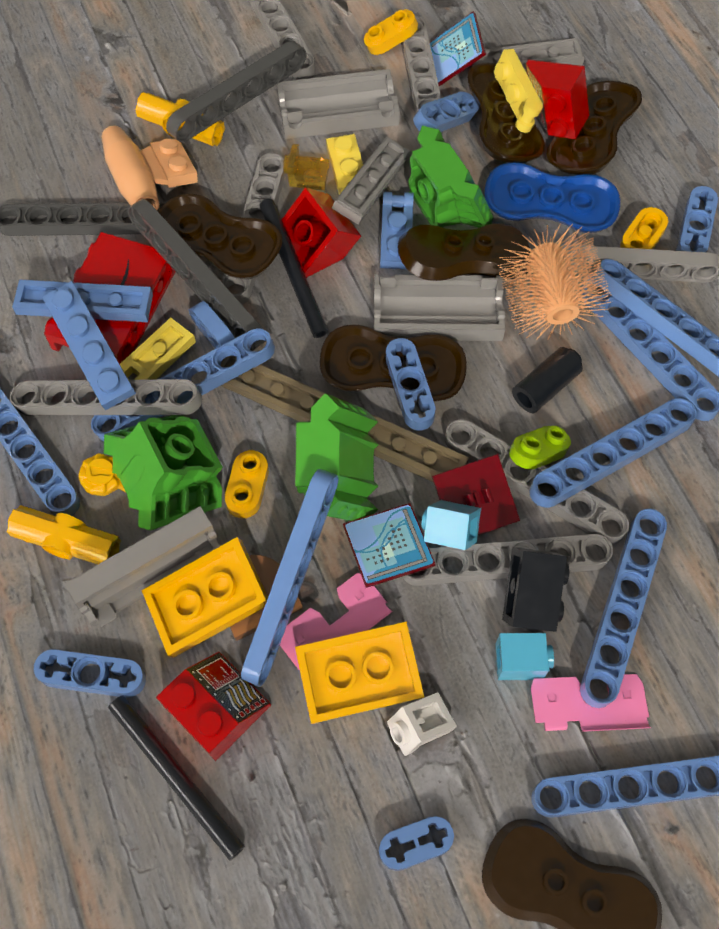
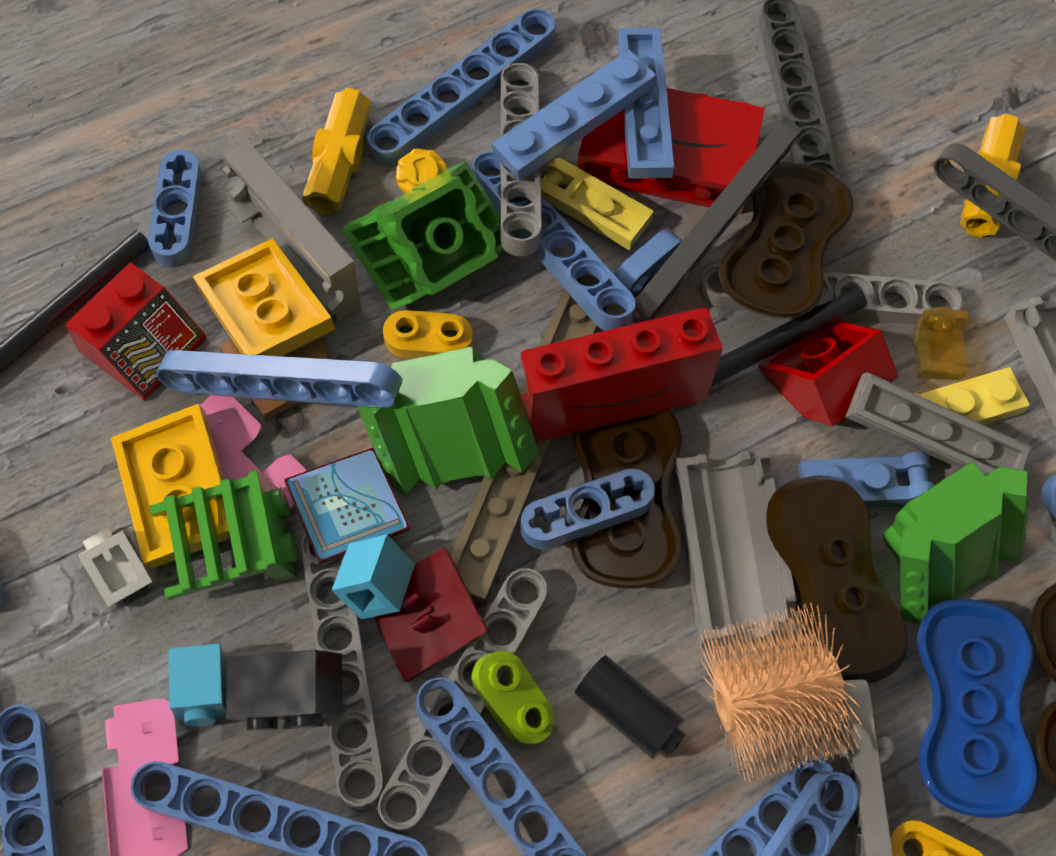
camera: 80 degrees right, 0 degrees up
light nougat plate [101,126,198,210] -> none
none -> bright green plate [150,470,299,600]
none -> red panel [520,307,723,443]

